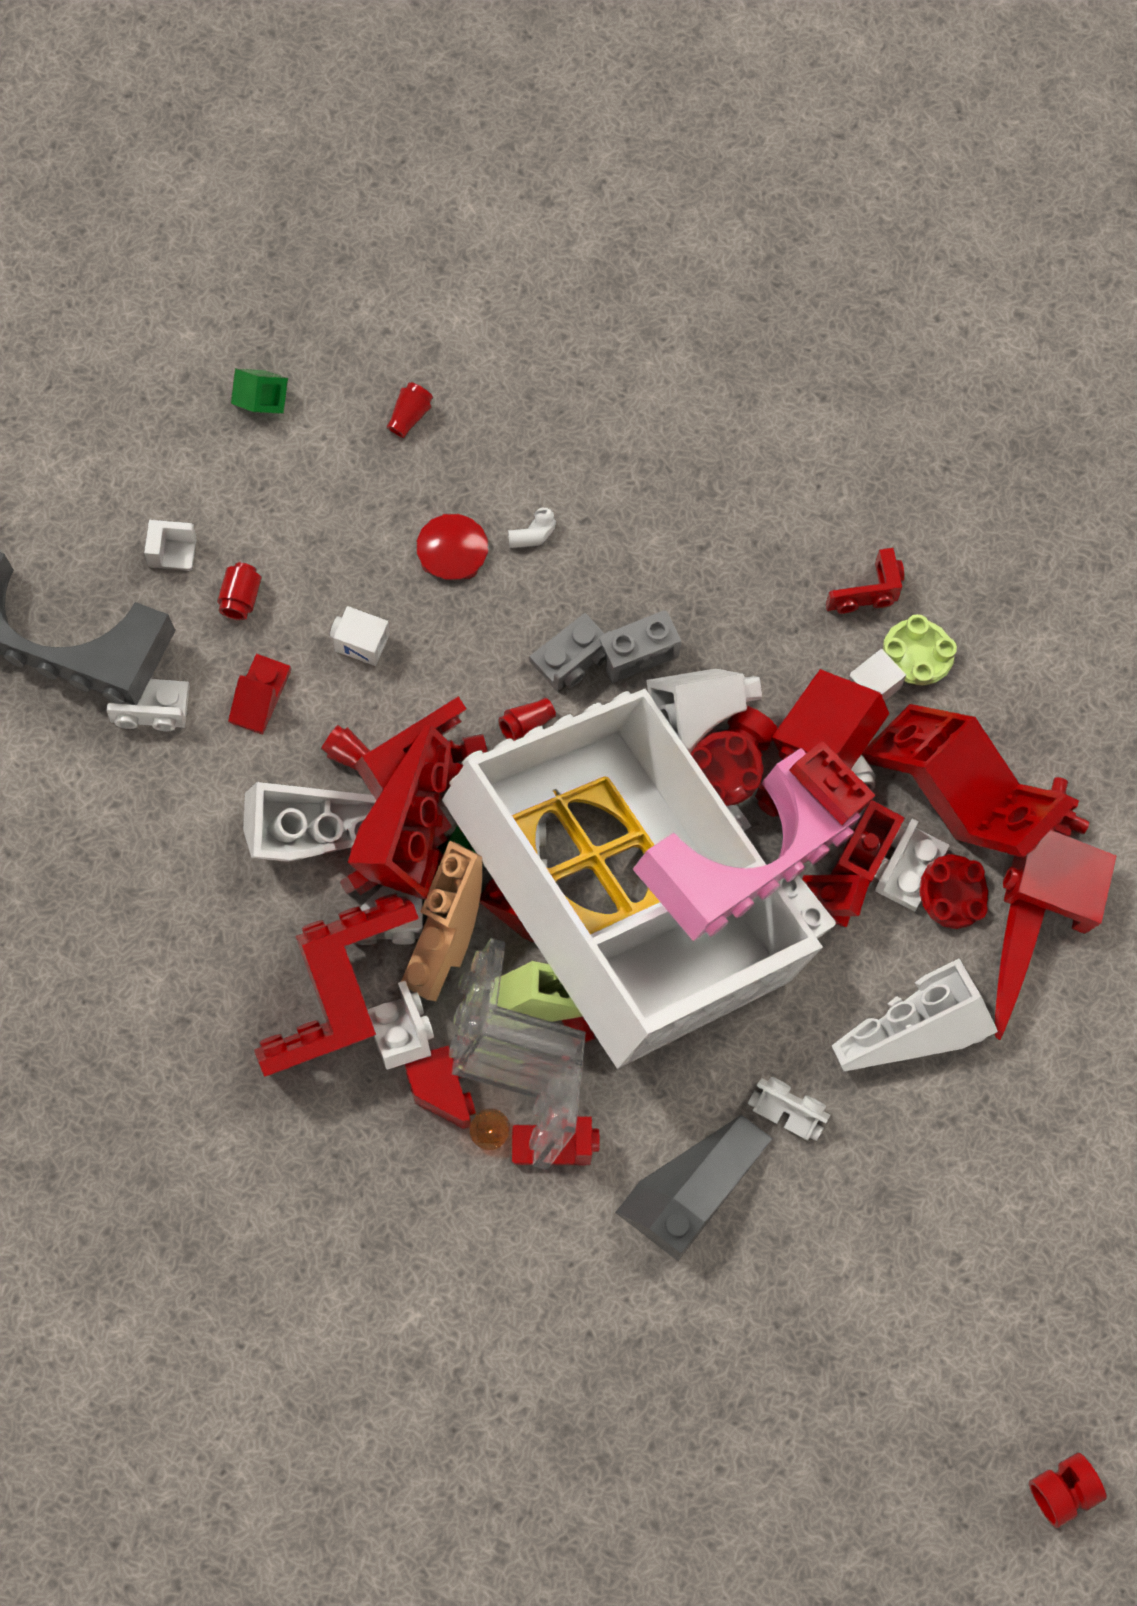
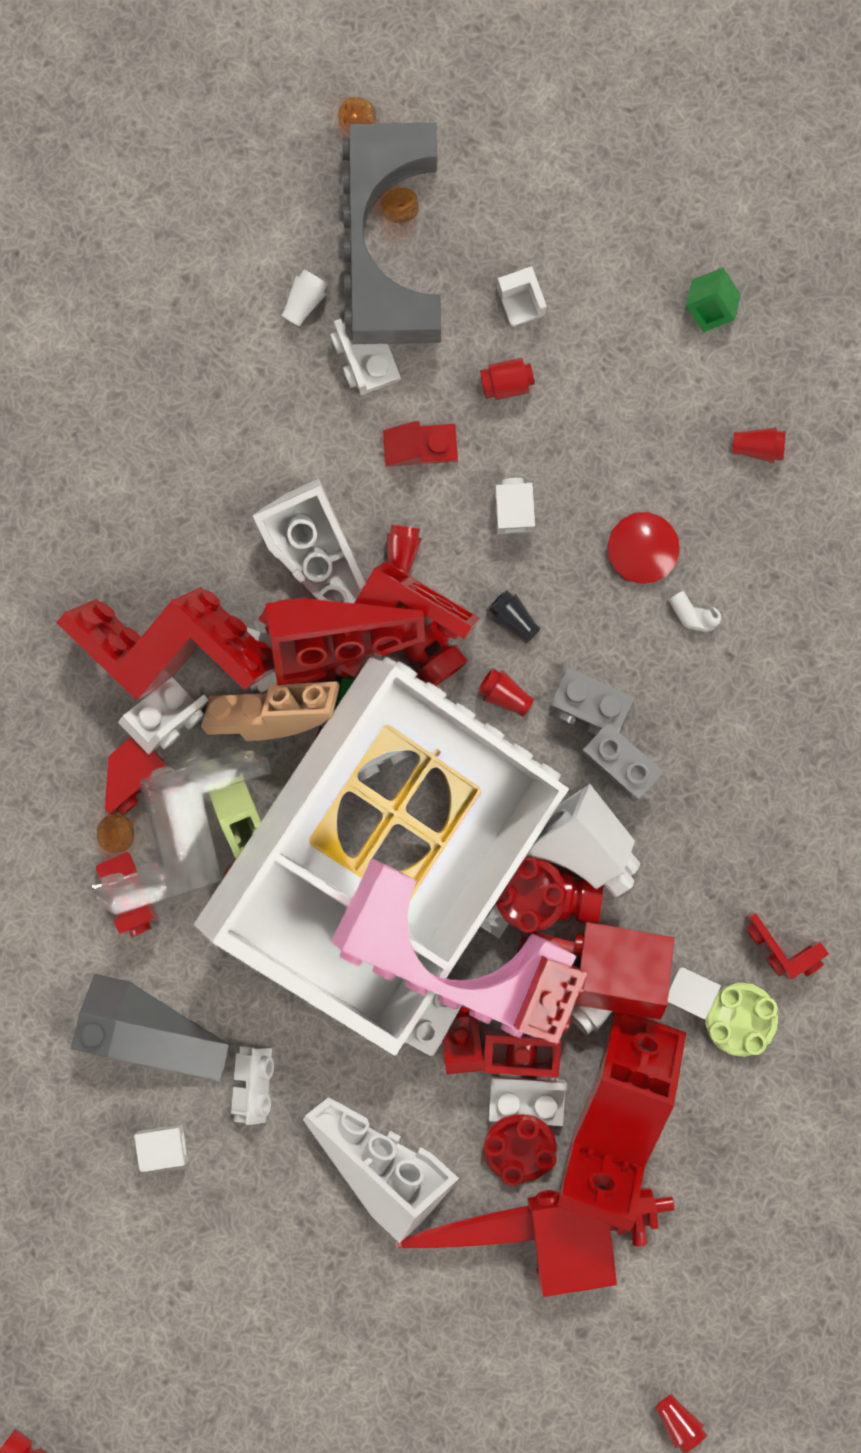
camera: 65 degrees right, 15 degrees up
none -> white panel [134,1124,188,1172]
none -> white cone [281,269,329,327]
none -> clear orange tile [382,187,419,223]
none -> black cone [486,590,541,644]

